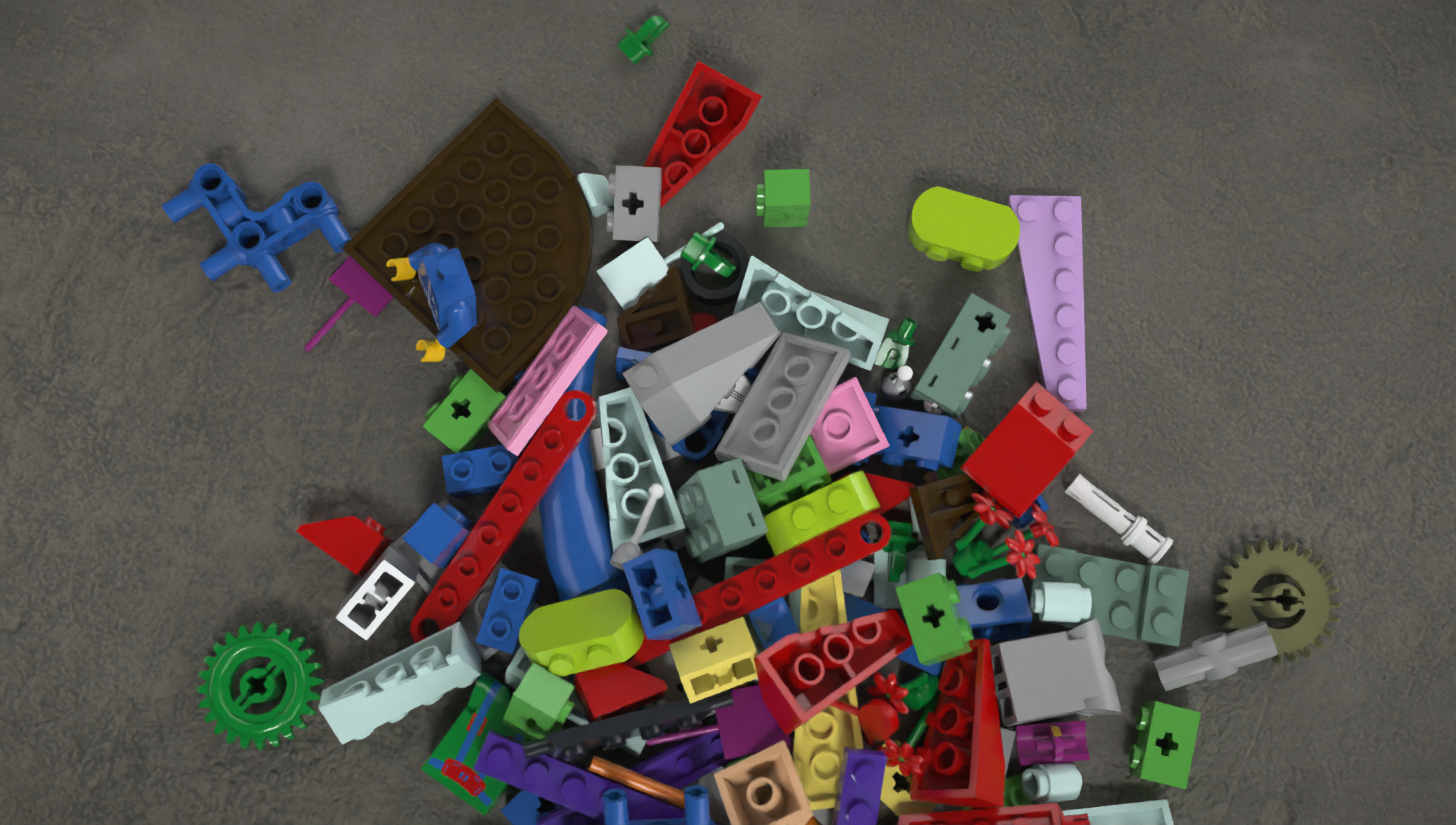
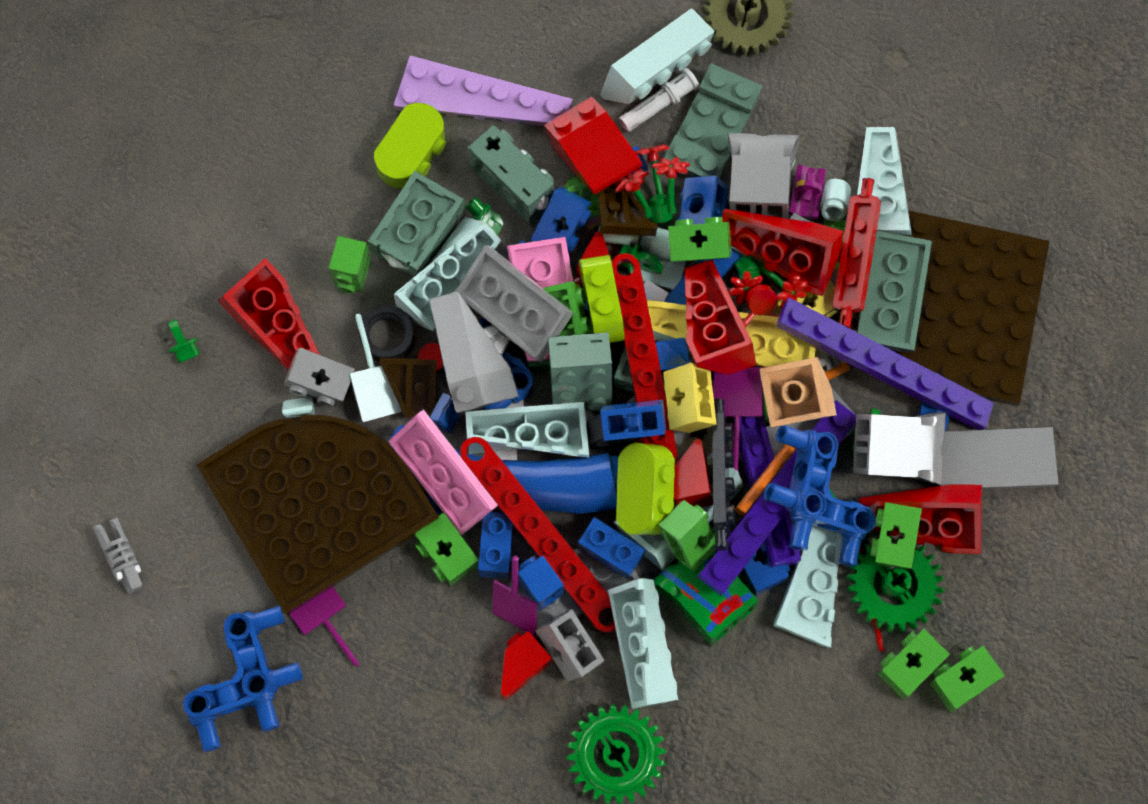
camera: 75 degrees left, 5 degrees down
blue torso [386,243,477,362] -> none
hinge [610,483,664,572] -> none
green piece [680,231,736,277] -> none
light grey hinge [881,366,913,403] -> none
light aqua brick [1031,582,1092,623] -> none
bright green brick [1128,701,1201,790] -> none
light grey piece [1153,621,1278,692] -> none
none -> light grey hinge [93,518,142,594]
none -> sand green piece [368,171,465,277]
none -> magenta piece [492,556,538,637]
none -> light aqua wedge [600,8,715,104]

